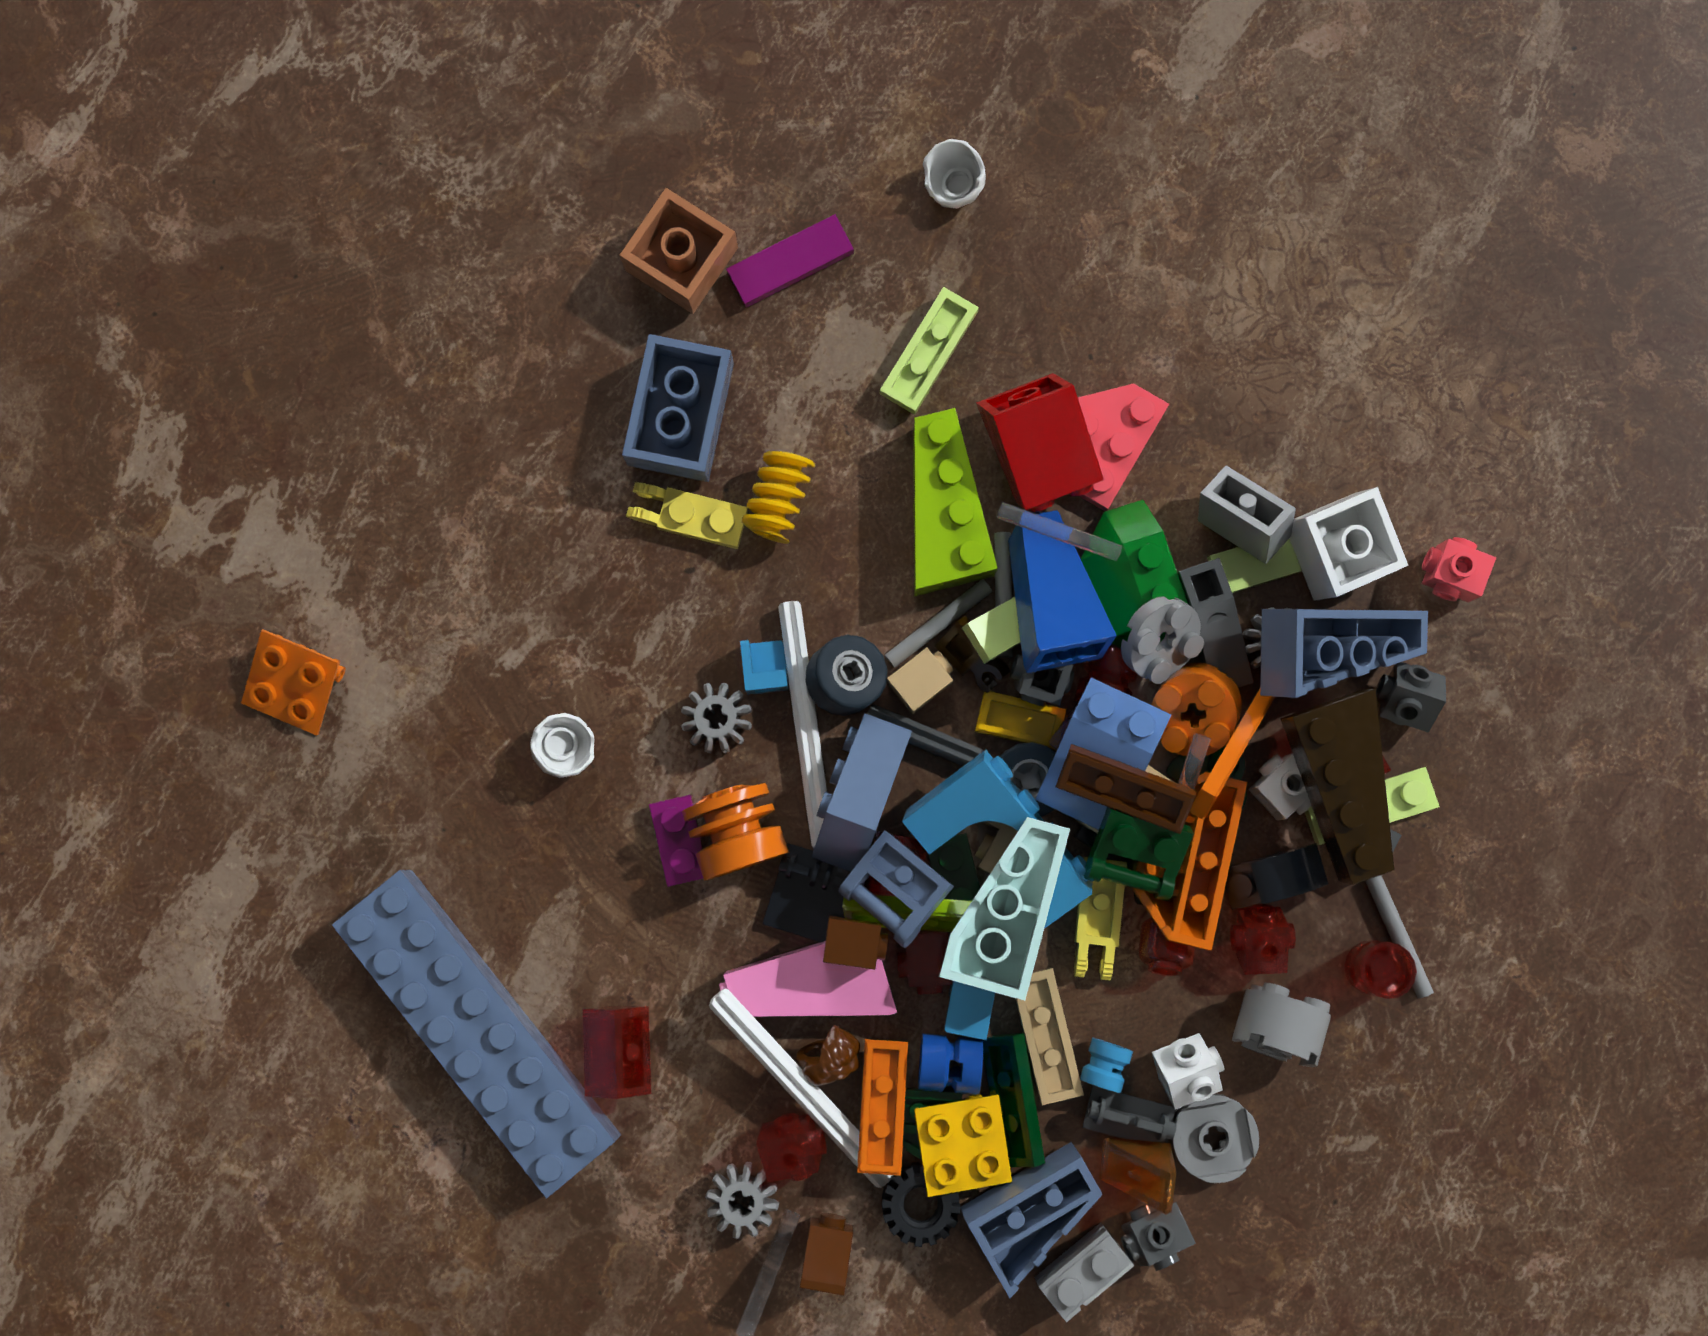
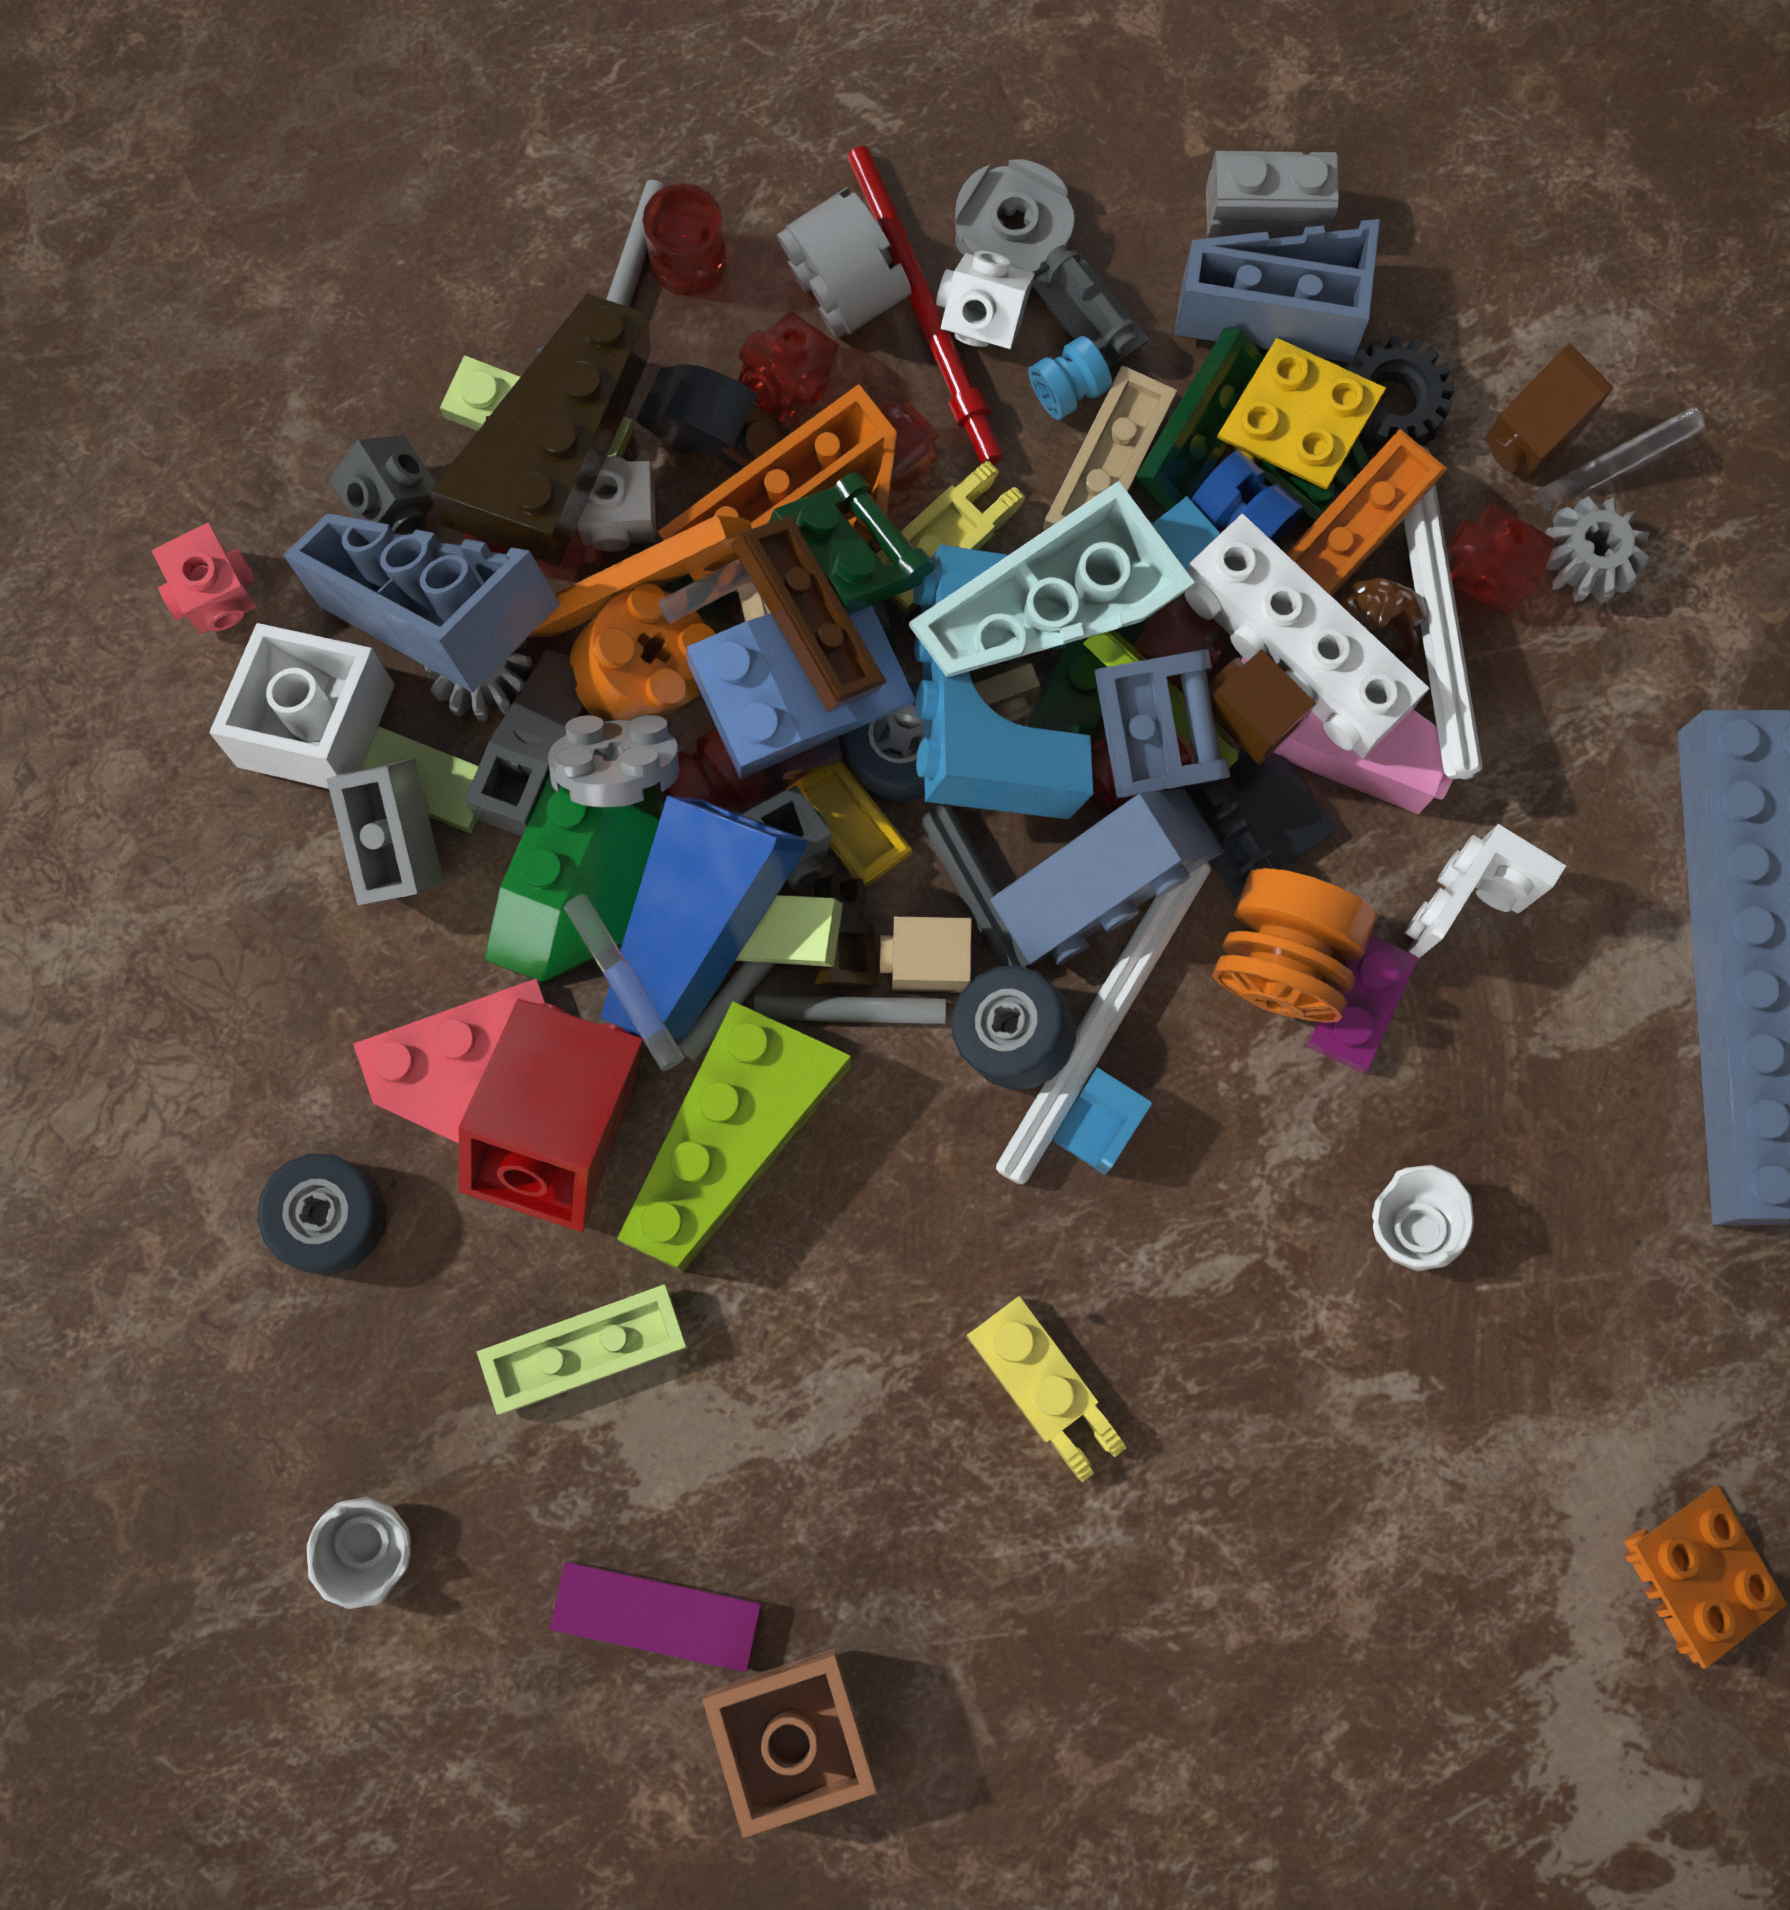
camera: 145 degrees left, 5 degrees down
clear red brick [583,1006,652,1099] -> none
sand blue brick [622,334,734,482] -> none
light grey gear [681,683,752,754] -> none
yellow piece [742,451,815,544] -> none
clear orange slope [1099,1137,1176,1215] -> none
dark grey brick [1121,1202,1196,1271] -> none
none -> black wheel [257,1153,386,1275]
none -> red bar [847,145,1004,465]
none -> white brick [1185,513,1429,759]
none -> white bracket [1405,824,1566,958]

